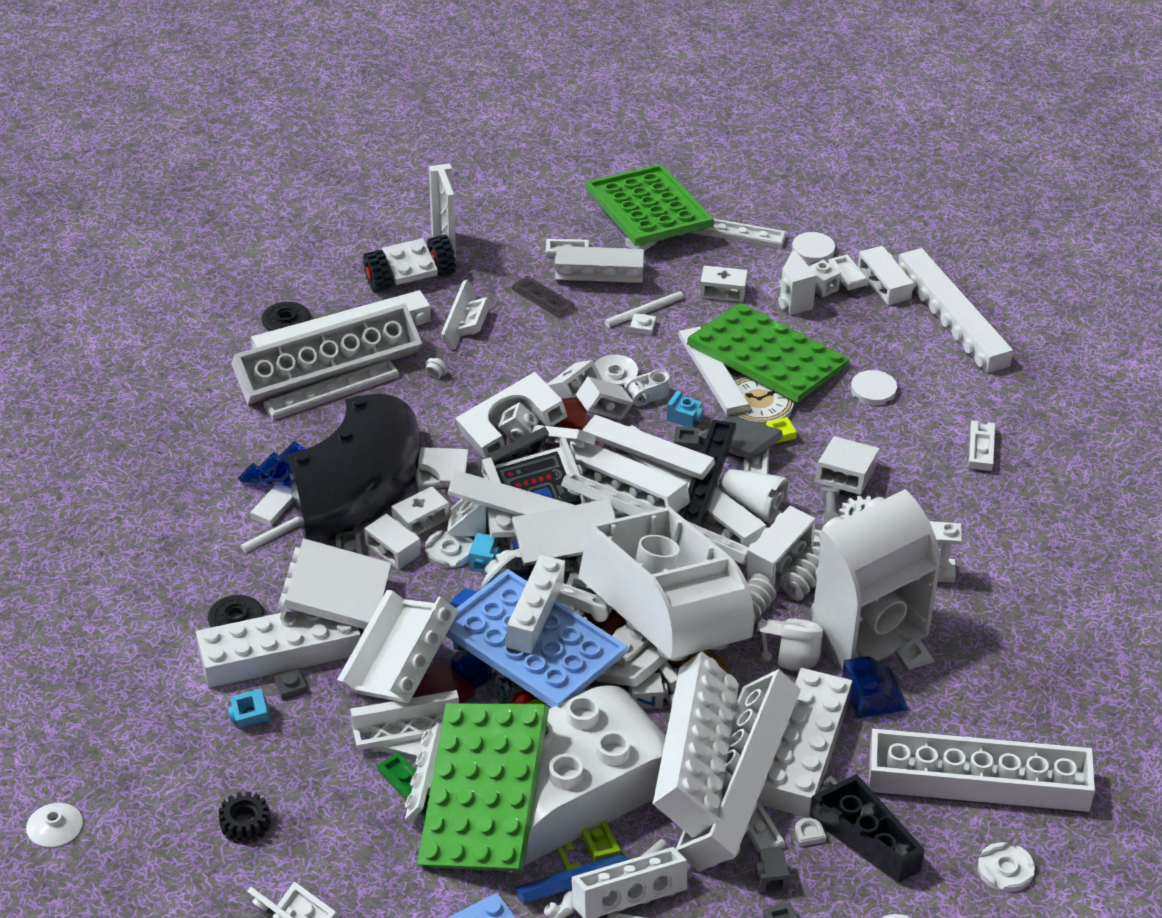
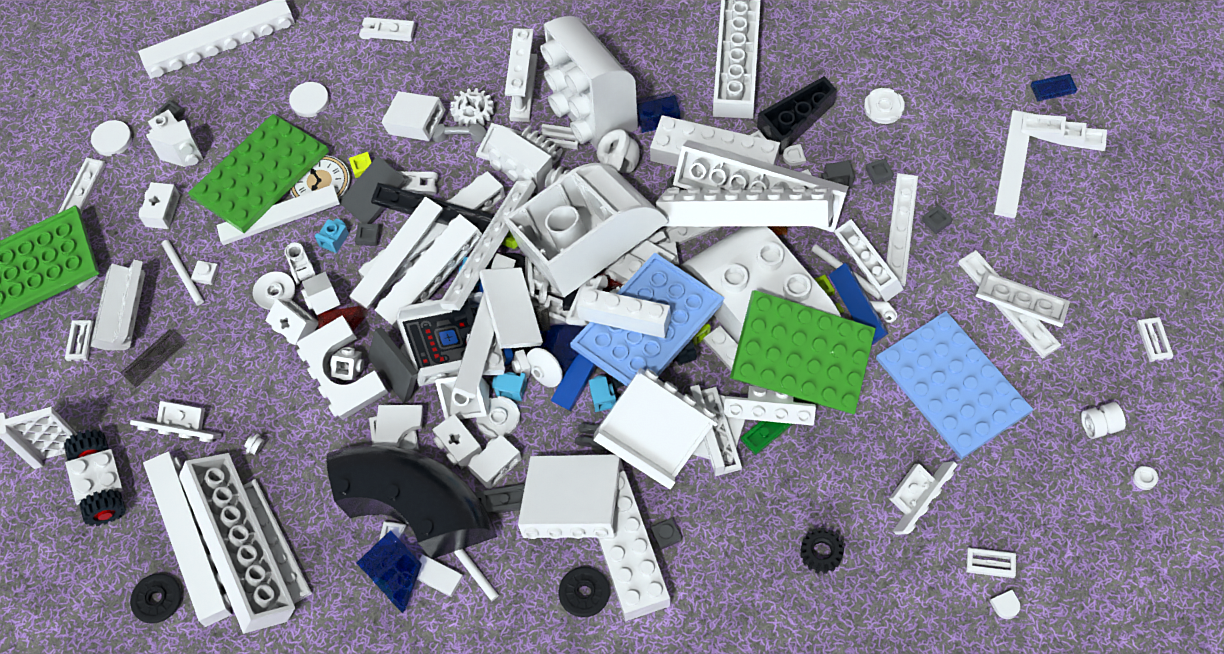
camera: 85 degrees left, 20 degrees up
medium azure brick [228,688,271,728] -> none
white plate [532,425,597,448] -> none
white cone [719,469,790,523] -> none
white tile [828,254,868,290] -> none
white brick [858,246,914,305] -> none
white tile [978,842,1035,892] -> none

